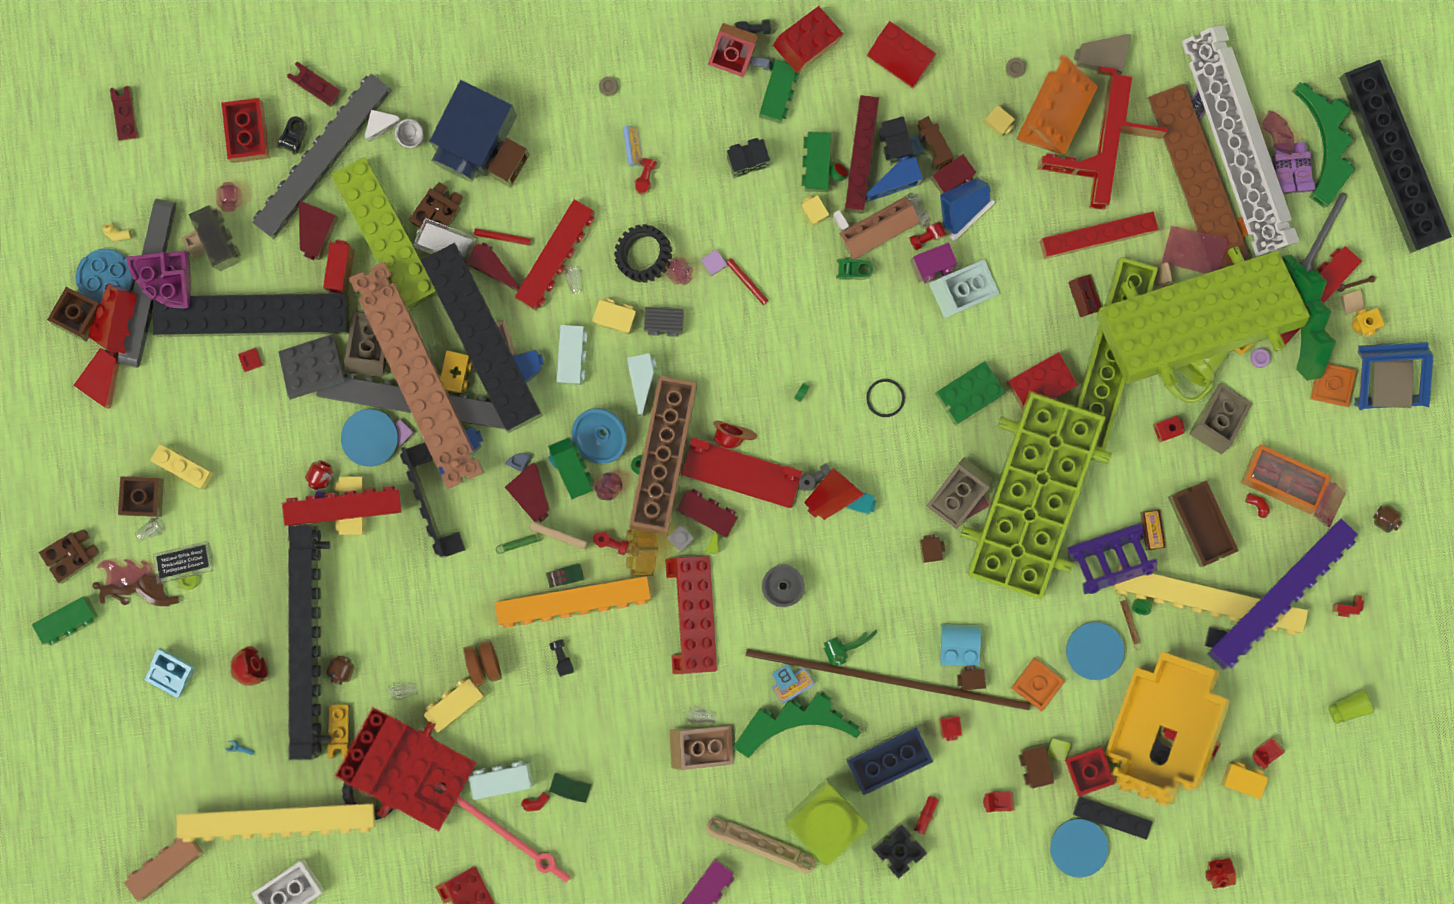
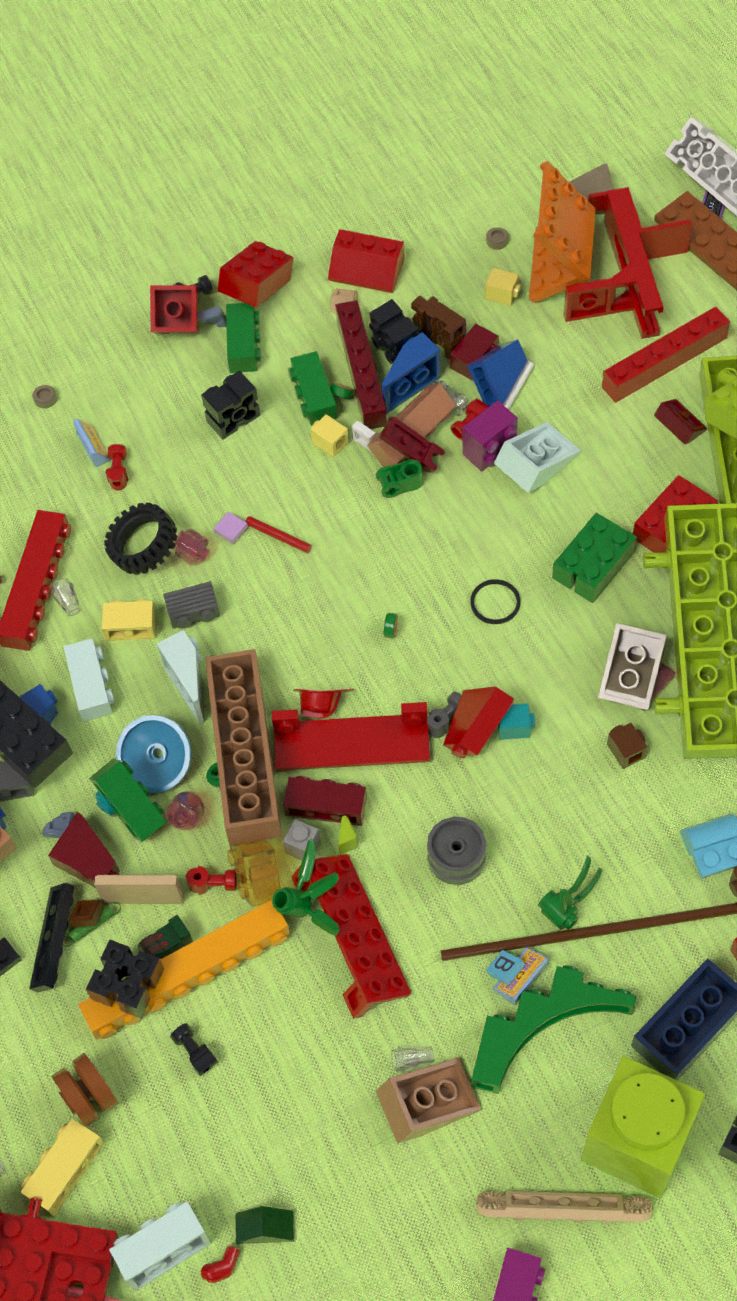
camera: 15 degrees left, 25 degrees down
none -> black plate [29,883,74,992]
none -> reddish brown tile [69,900,104,927]
none -> black brick [86,939,164,1019]
none -> green plant [272,839,340,936]
none -> tan slope [331,288,357,313]
none -> dark red plate [379,417,445,472]

